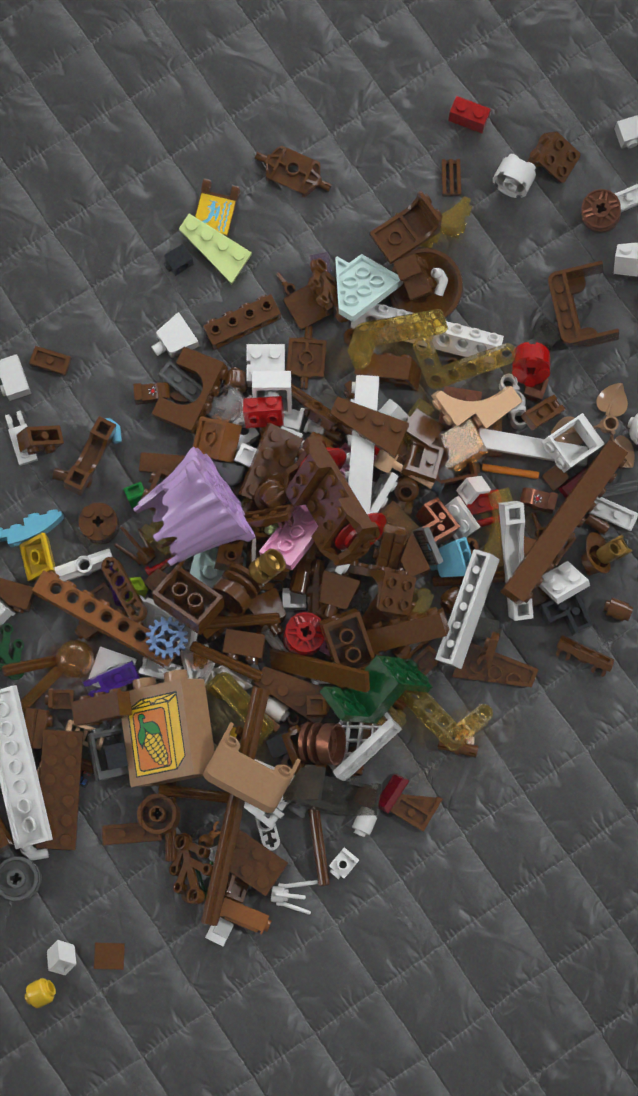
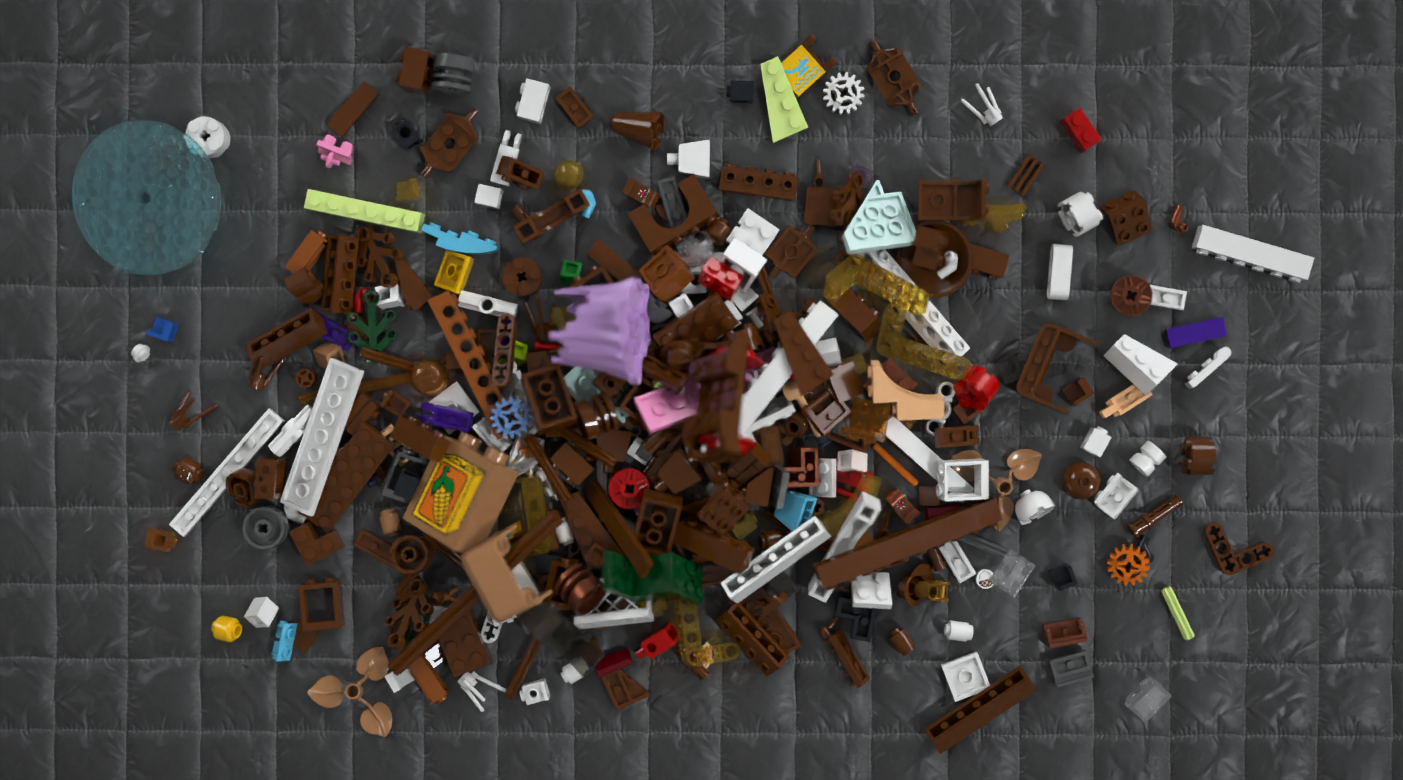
camera: 35 degrees right, 10 degrees up
pearl gold wheel [249,549,286,584] -> none
none -> medium azure hinge [271,620,297,662]
none -> reddish brown brick [289,522,345,566]
none -> reddish brown window [298,577,345,631]
none -> medium nougat plant [307,647,392,737]
none -> medium nougat brick [379,508,403,537]
none -> white panel [474,184,503,209]
none -> clear yellow hair [555,160,585,190]
none -> reddish brown cone [610,111,665,150]
none -> red torso [635,621,681,659]
none -> reddish brown brick [715,602,789,676]
none -> reddish brown hand [819,616,841,639]
none -> white gear [823,72,865,115]
none -> white plant [961,83,1003,126]
none -> reddish brown brick [971,245,1009,281]
none -> white beam [1047,244,1073,301]
none -> reddish brown panel [1062,377,1095,406]
none -> copper arm [1170,205,1188,234]

